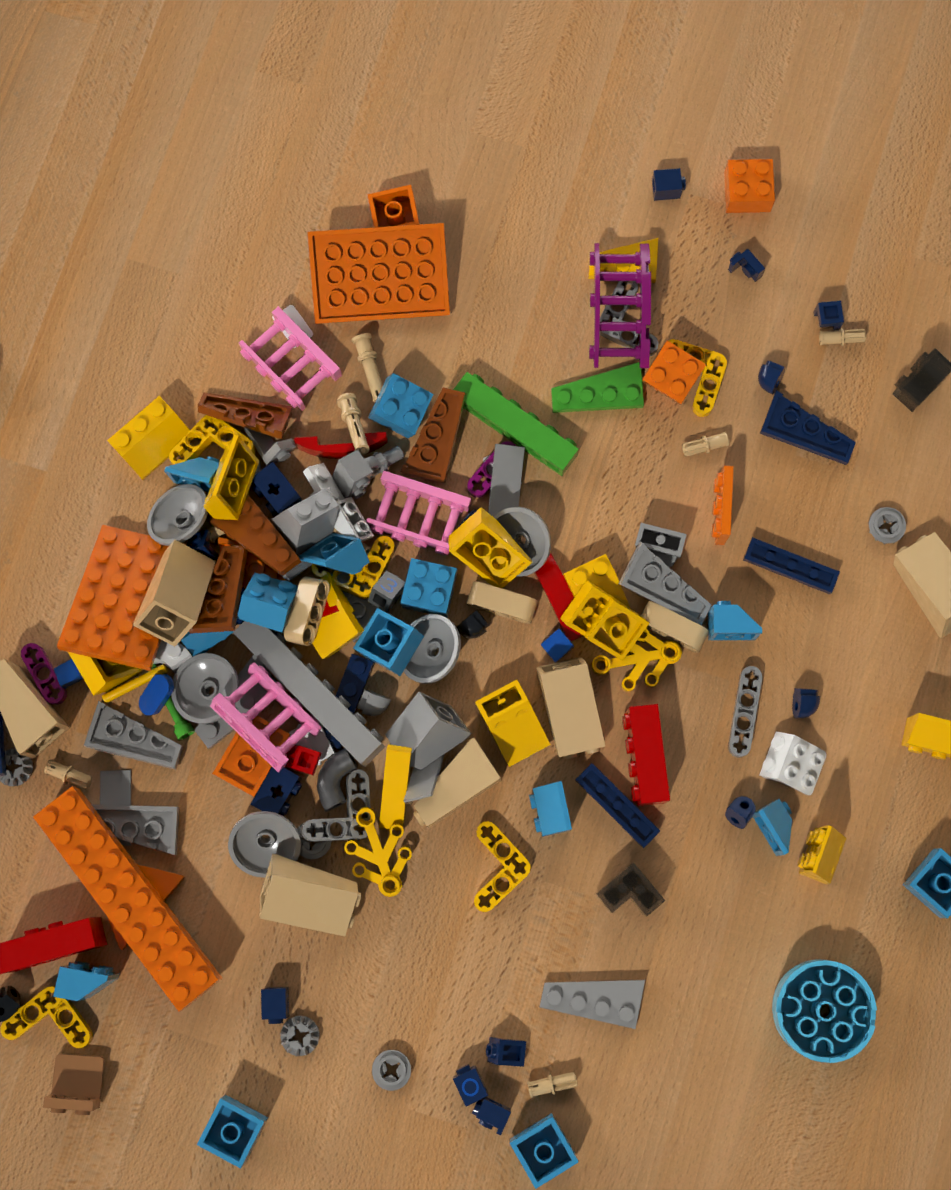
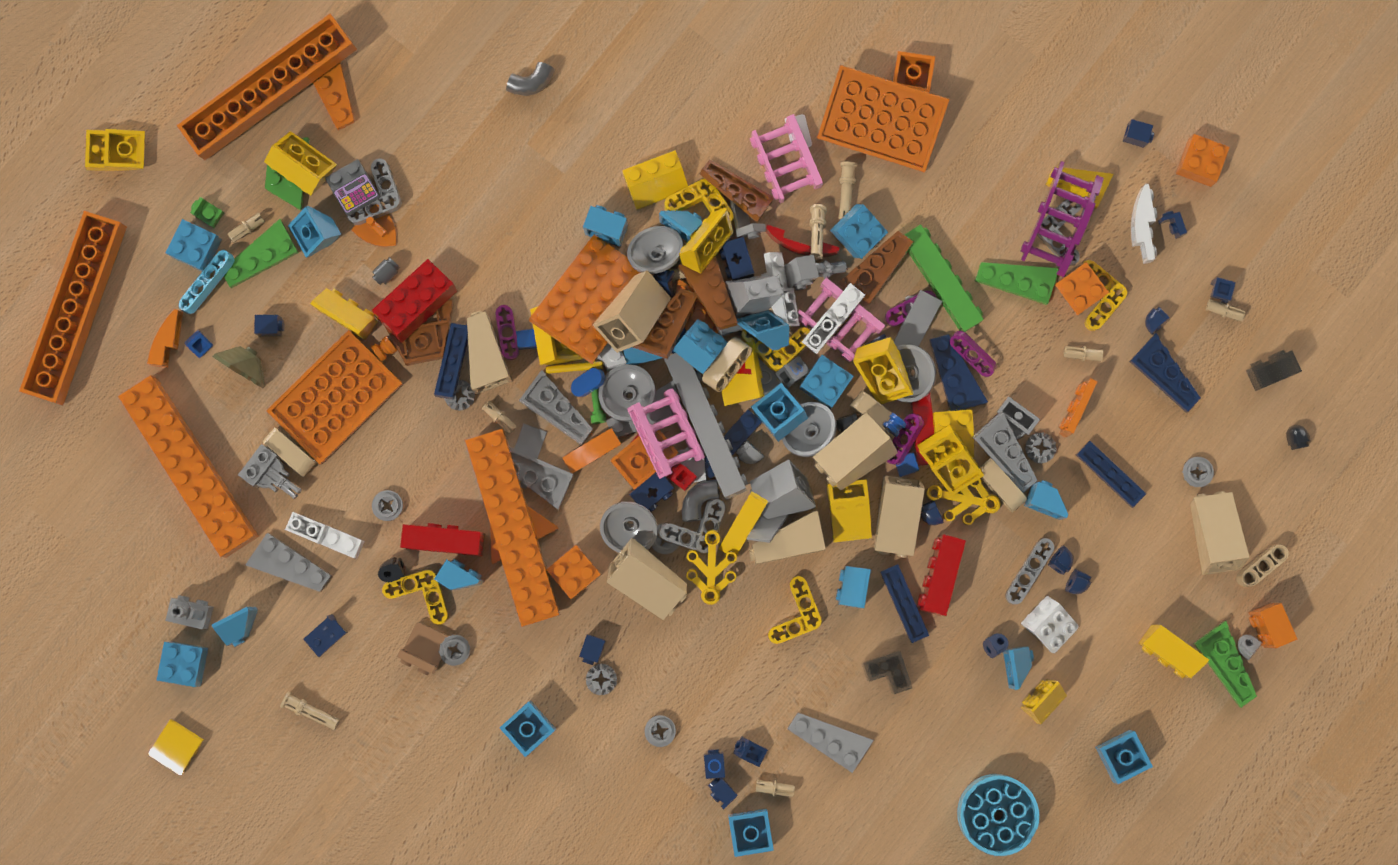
camera: 15 degrees right, 5 degrees up
none -> light grey gear [439,634,470,666]
none -> orange brick [546,545,602,600]
none -> orange slope [562,428,621,474]
none -> dark azure brick [583,205,628,247]
none -> white slope [802,283,865,354]
none -> tan slope [813,413,898,490]
none -> blue wheel [882,413,907,437]
none -> magenta beam [887,414,924,465]
none -> dark blue piece [920,501,944,525]
none -> dark blue wing [929,334,988,411]
none -> magenta beam [950,331,997,377]
none -> light grey gear [1025,433,1057,463]
none -> dark blue piece [1048,545,1073,575]
none -> white slope [1131,184,1157,264]

